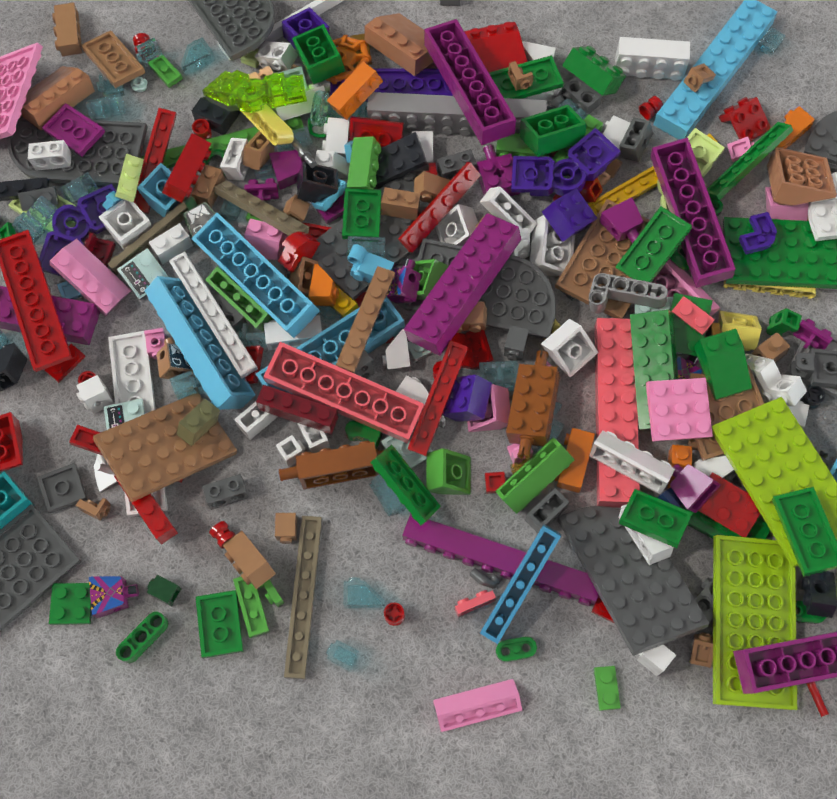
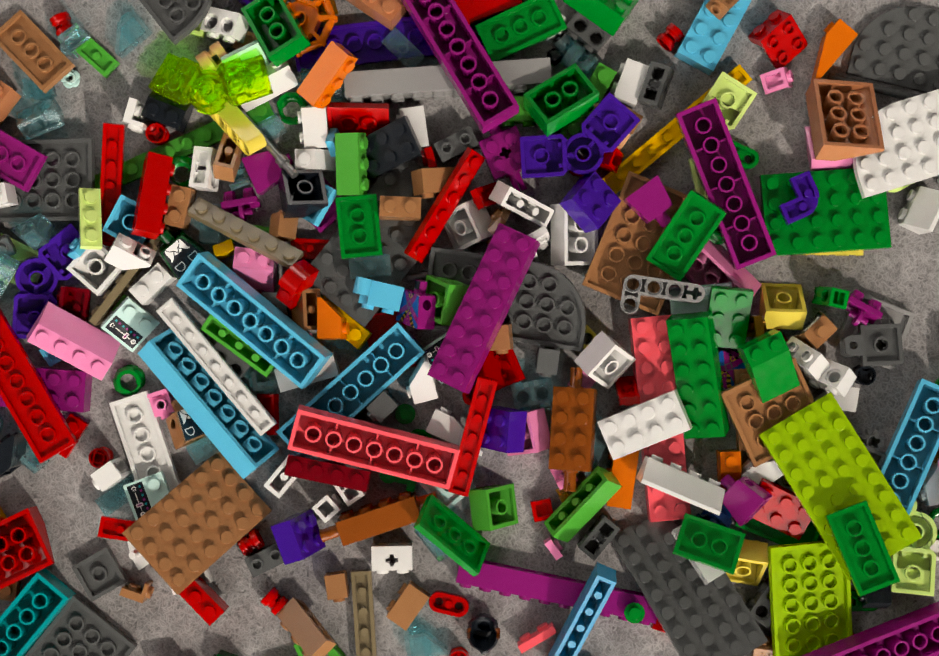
camera: 15 degrees left, 20 degrees up
olive brick [177,399,220,446] -> none
clear light blue plate [310,90,329,127] -> none
medium nougat plate [336,266,395,373] -> none
dark grey arm [470,568,500,589] -> none
medium nougat bracket [508,61,534,90] -> none
bright pink plate [646,378,713,442] -> none
coral plate [671,296,715,335] -> none
green plate [707,122,793,201] -> none
none -> clear light blue plate [19,449,50,474]
none -> clear light blue plate [95,477,133,516]
none -> white slope [104,232,156,270]
none -> green piece [113,365,145,397]
none -> white bracket [123,97,148,134]
none -> yellow slope [212,239,236,260]
none -> red wheel [237,529,265,556]
none -> dark purple brick [270,509,326,565]
none -> white brick [371,543,413,574]
none -> clear light blue plate [382,27,425,68]
none -> medium nougat brick [386,580,430,631]
none -> green plate [395,404,415,424]
none -> red plate [429,591,469,617]
none -> black hair [467,613,500,655]
none -> red plate [470,182,498,210]
none -> bright pink plate [544,537,563,561]
none -> white brick [597,389,693,460]
none -> red plate [614,376,640,406]
none -> green plate [624,602,645,623]
none -> light yellow slope [726,539,769,586]

